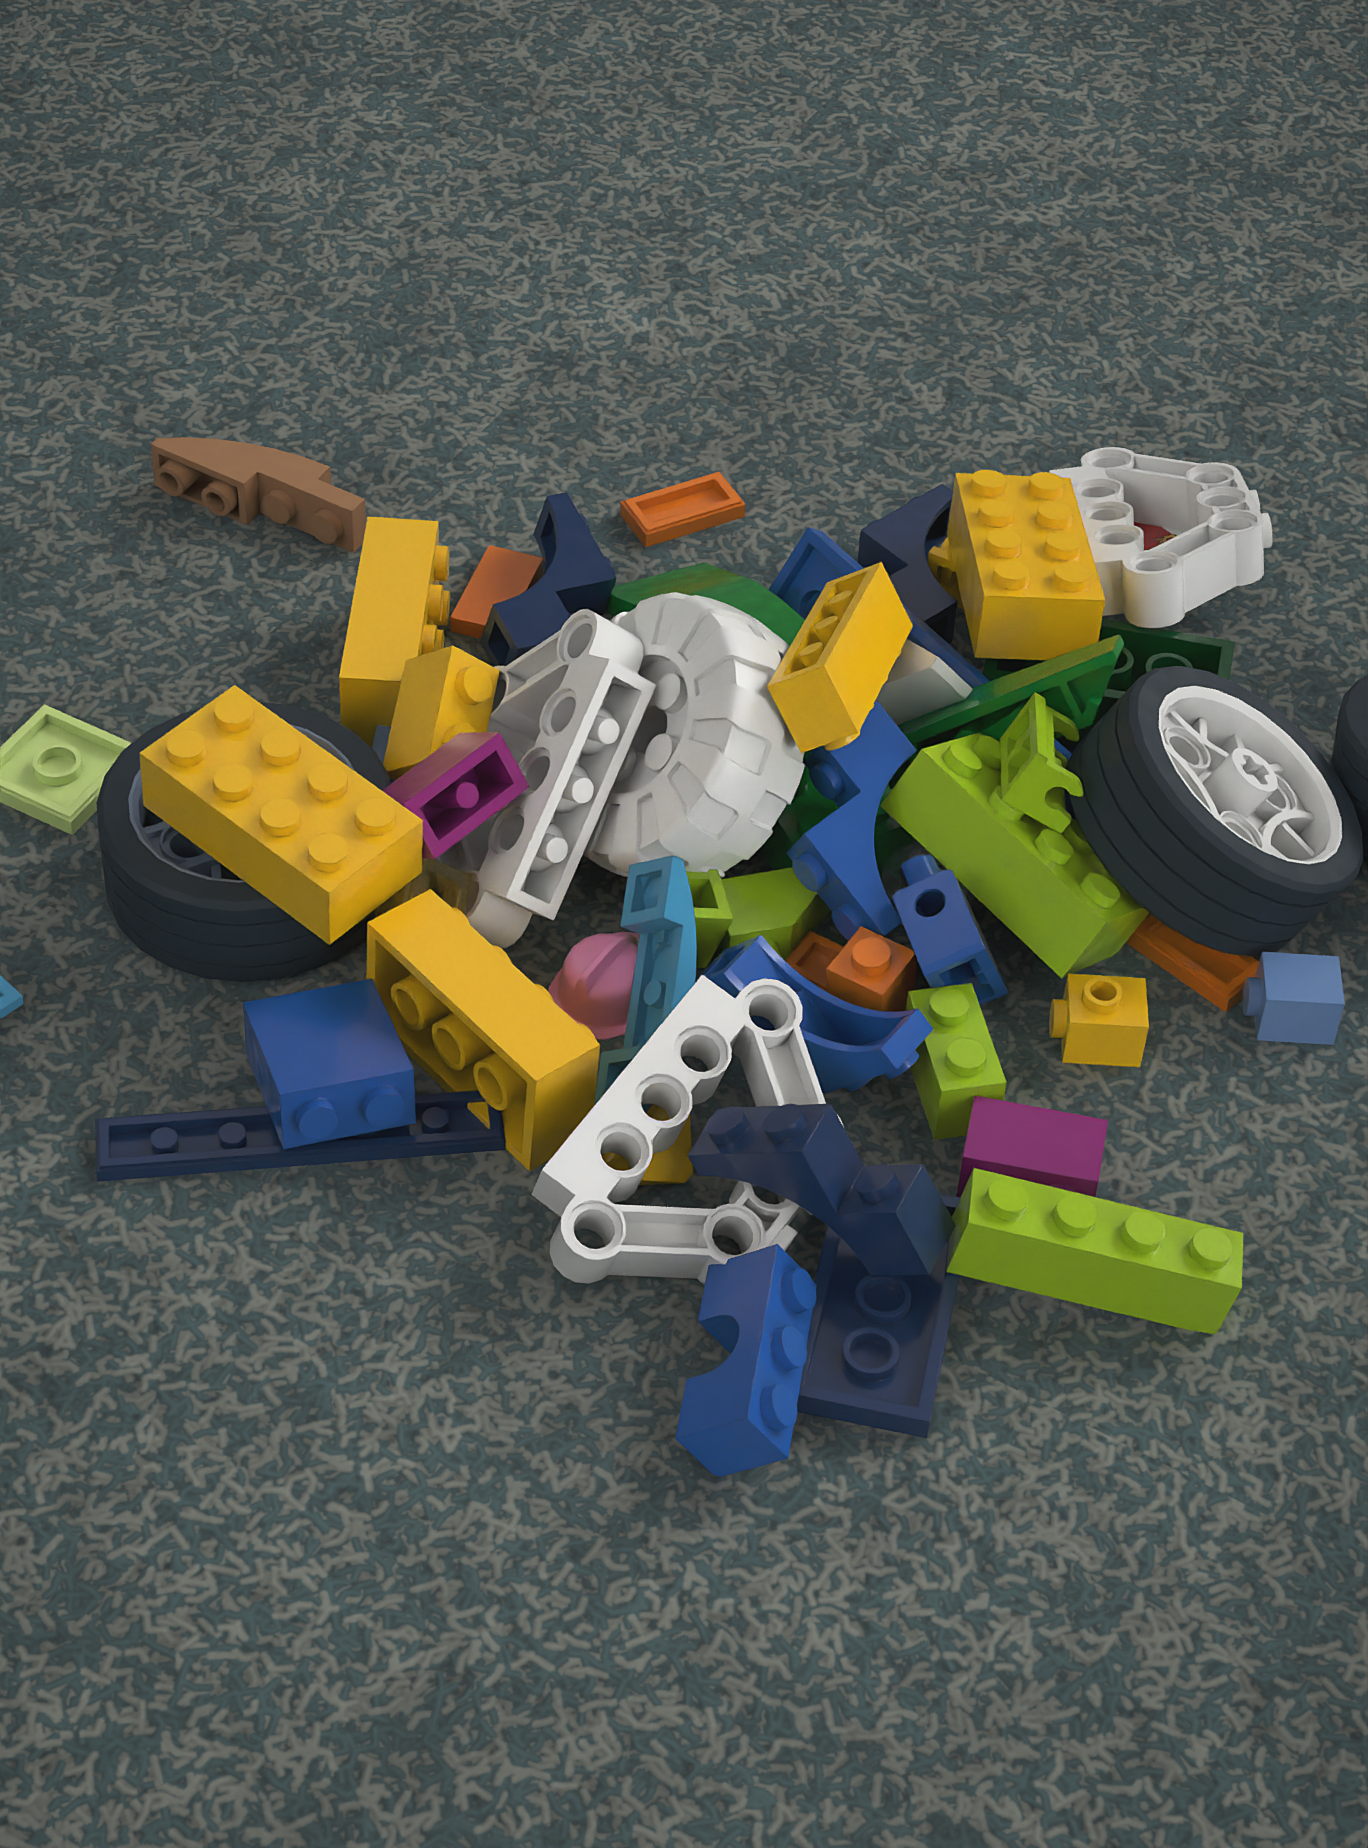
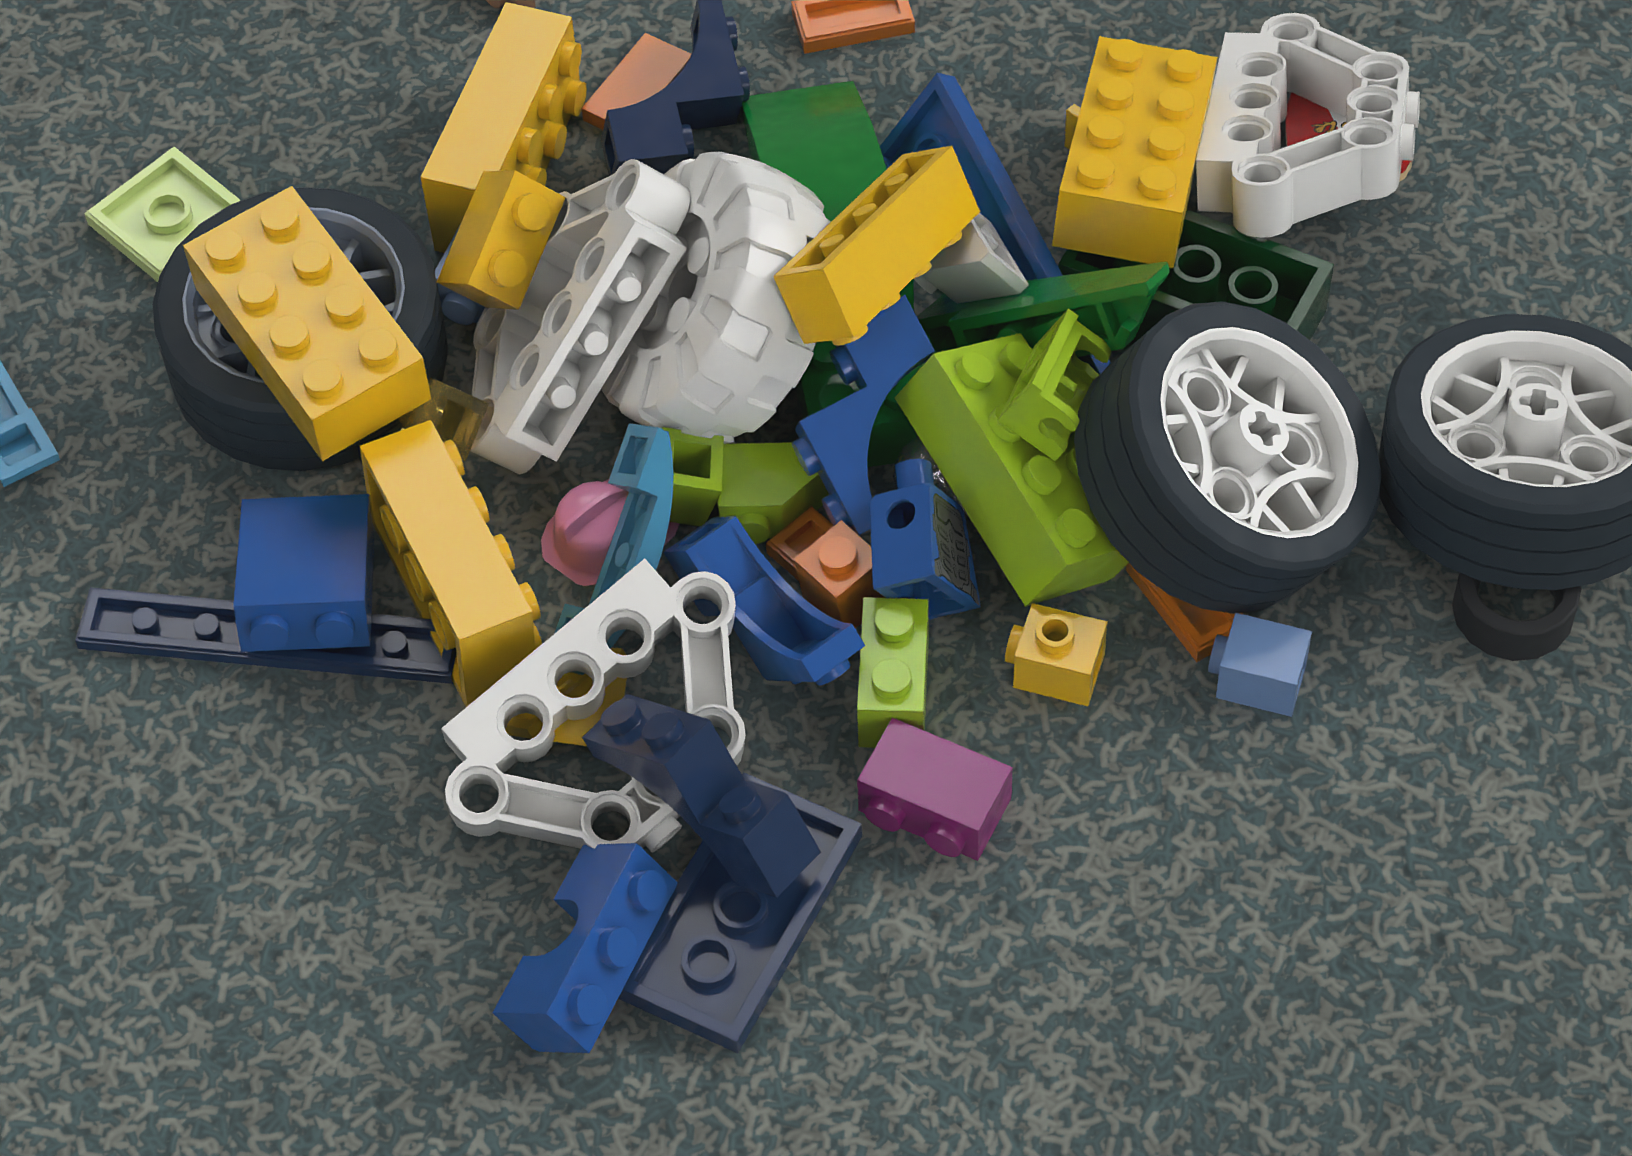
camera: 20 degrees right, 10 degrees up
magenta brick [382,732,530,859] -> none
dark blue arch [857,484,958,644] -> none
lime brick [946,1168,1243,1334] -> none

